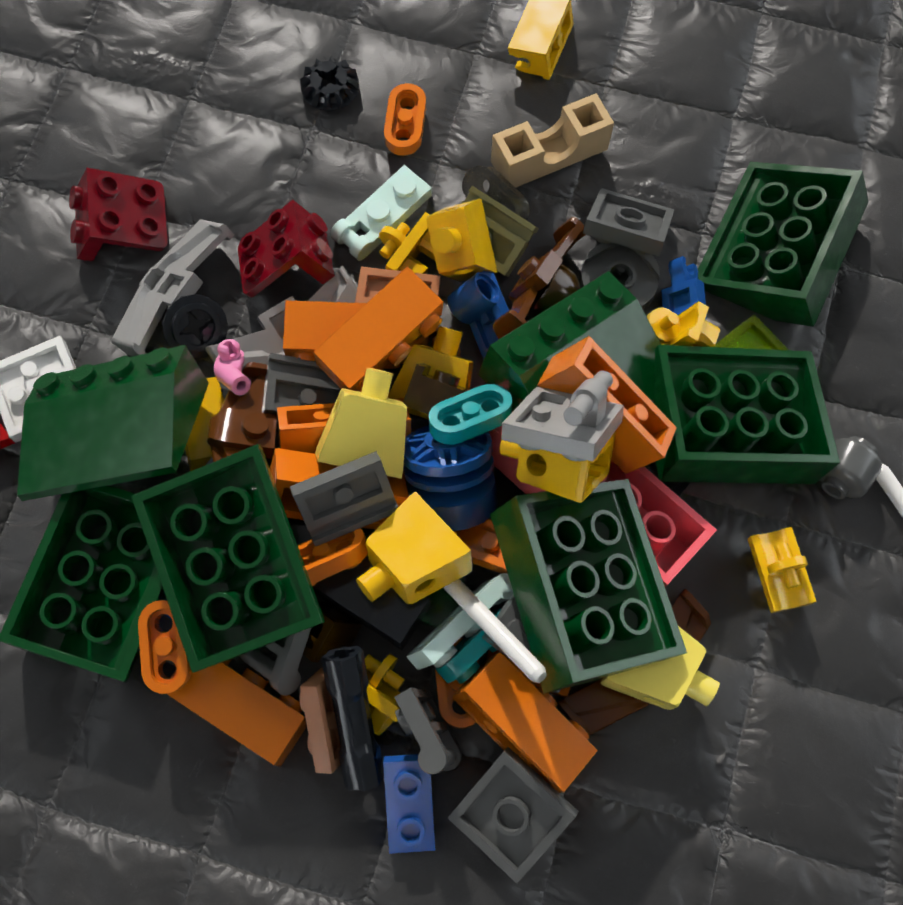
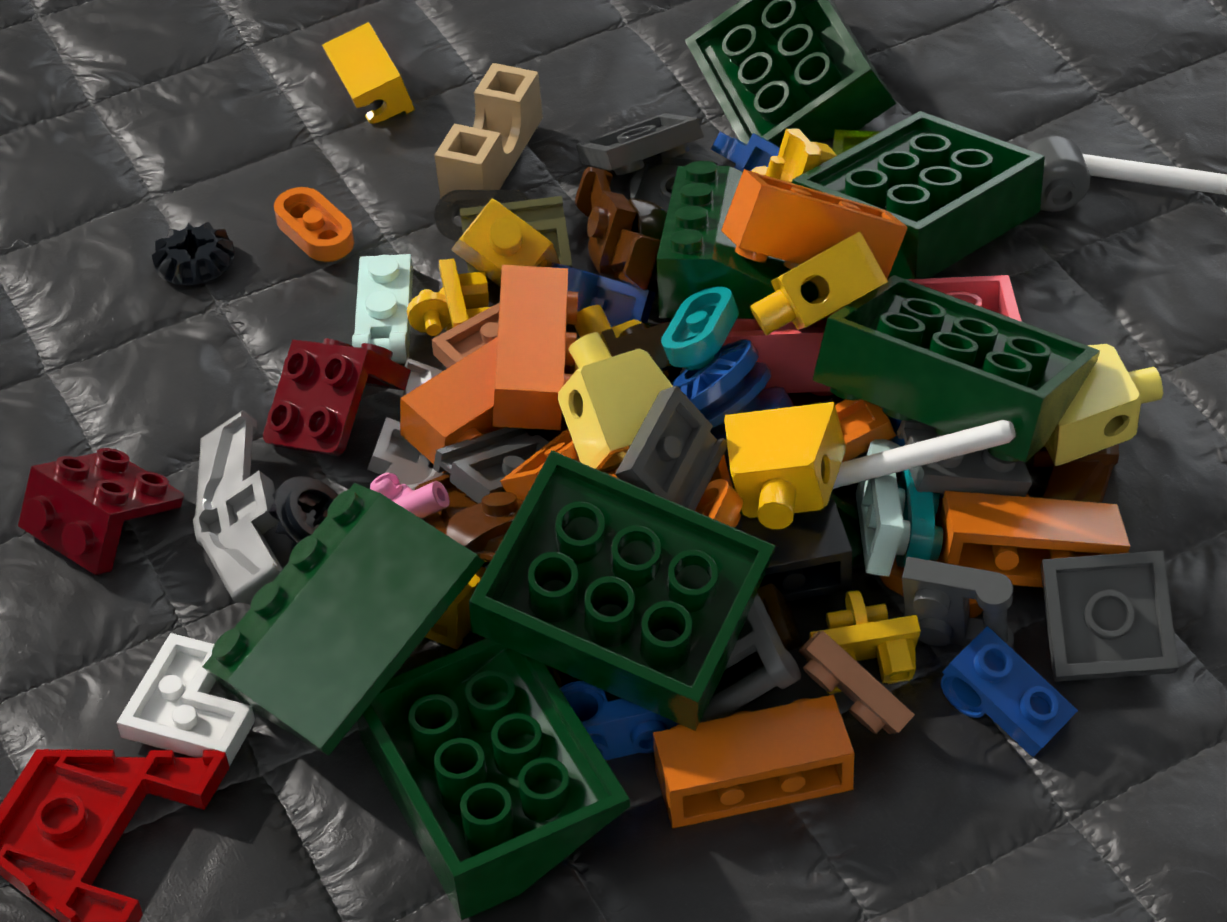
camera: 40 degrees left, 25 degrees down
orange plate [138,600,192,694] -> none
black axle [321,646,384,791] -> none
light grey plate [501,371,624,462] -> none
yellow hips [748,527,817,613] -> none

